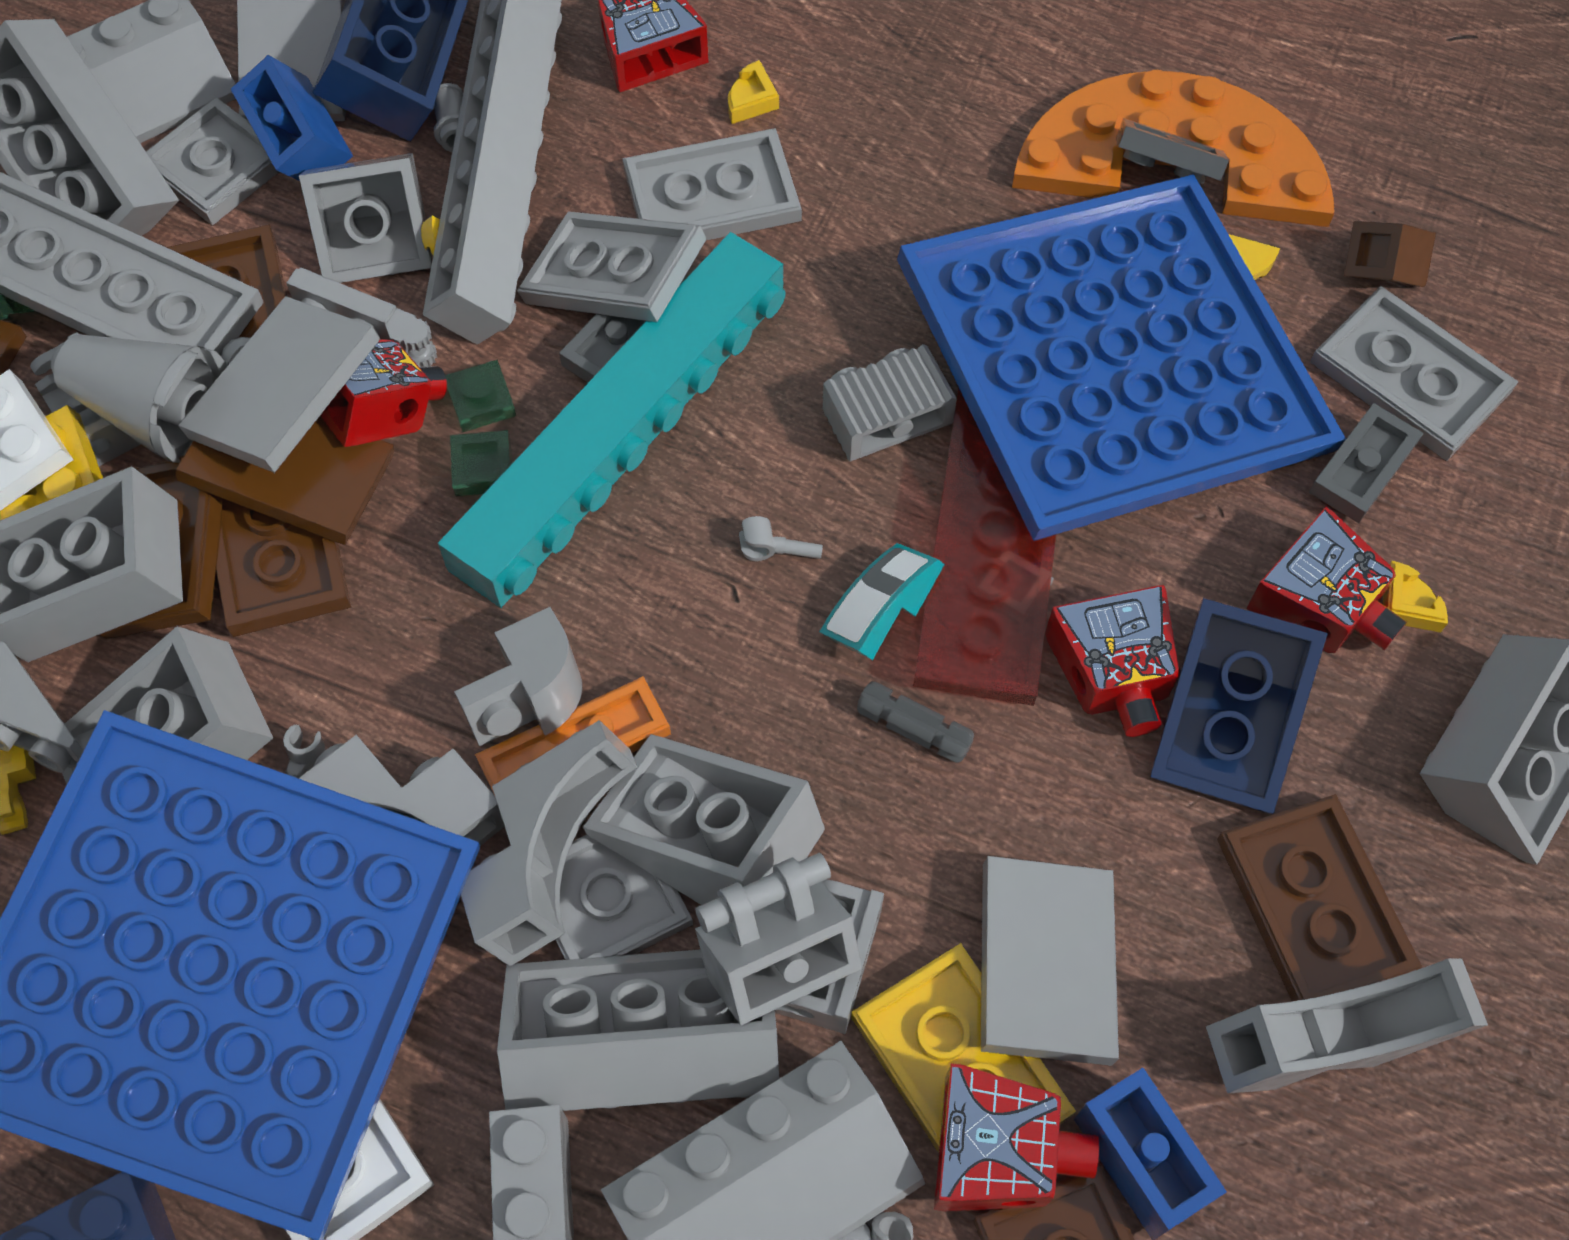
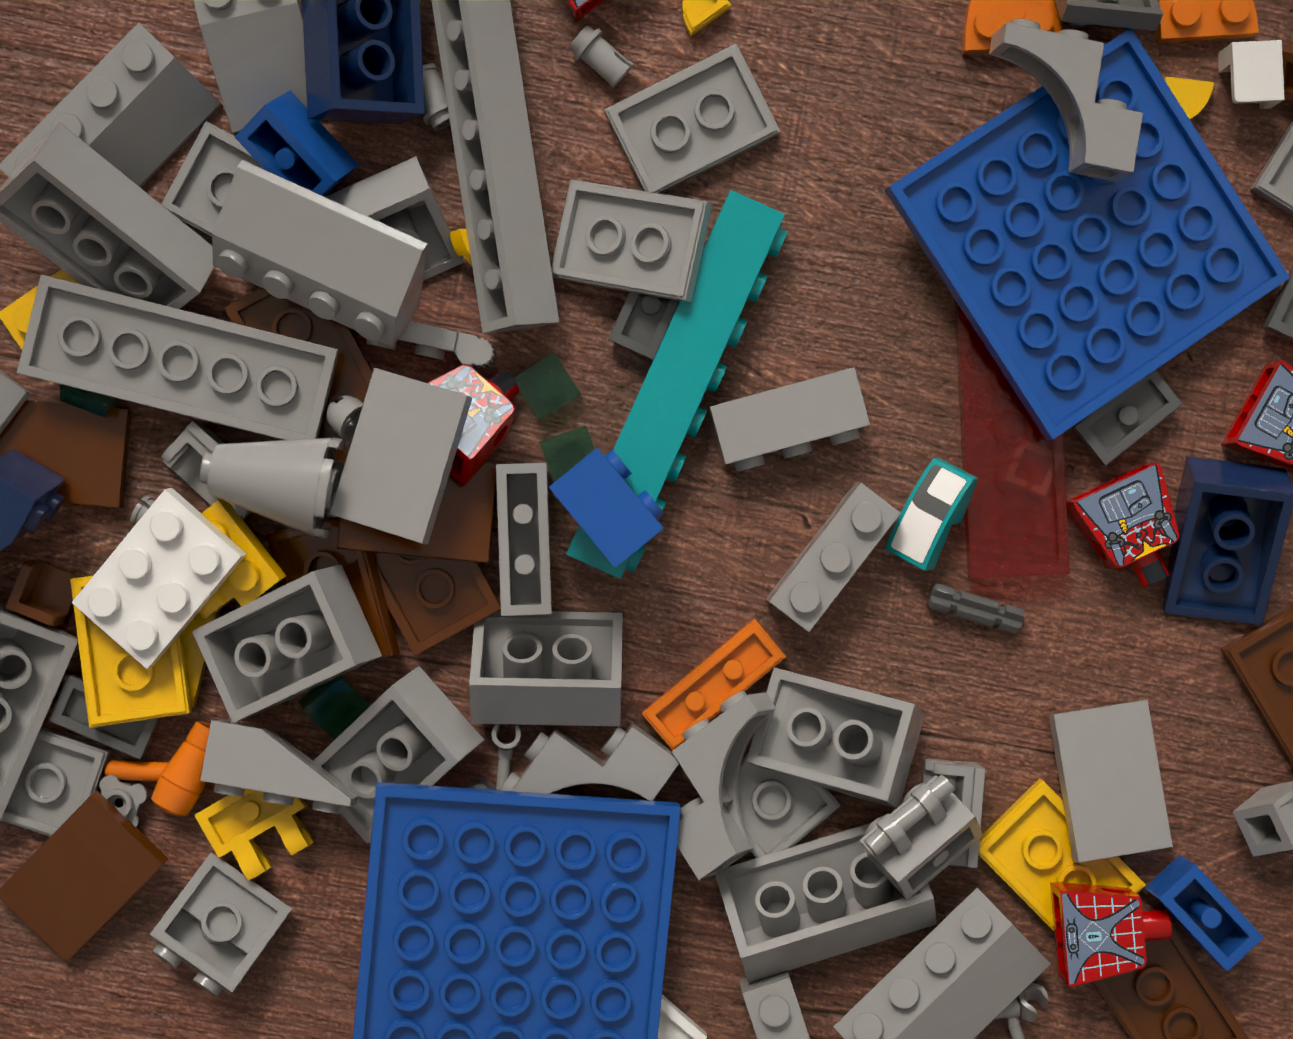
camera: 15 degrees left, 25 degrees up
light grey brick [454,607,582,746] -> none
light grey hand [739,516,823,562] -> none
light grey brick [823,344,957,462] -> none
none -> light grey slope [212,160,428,347]
none -> clear green plate [299,675,371,740]
none -> light grey slope [469,610,623,726]
none -> light grey brick [496,463,552,616]
none -> blue brick [549,447,665,568]
none -> light grey pin [569,25,634,88]
none -> light grey brick [708,367,870,472]
none -> light grey brick [766,482,901,632]
none -> light grey arch [989,19,1143,182]
none -> dark grey plate [1071,370,1183,466]
none -> white panel [1218,40,1285,109]

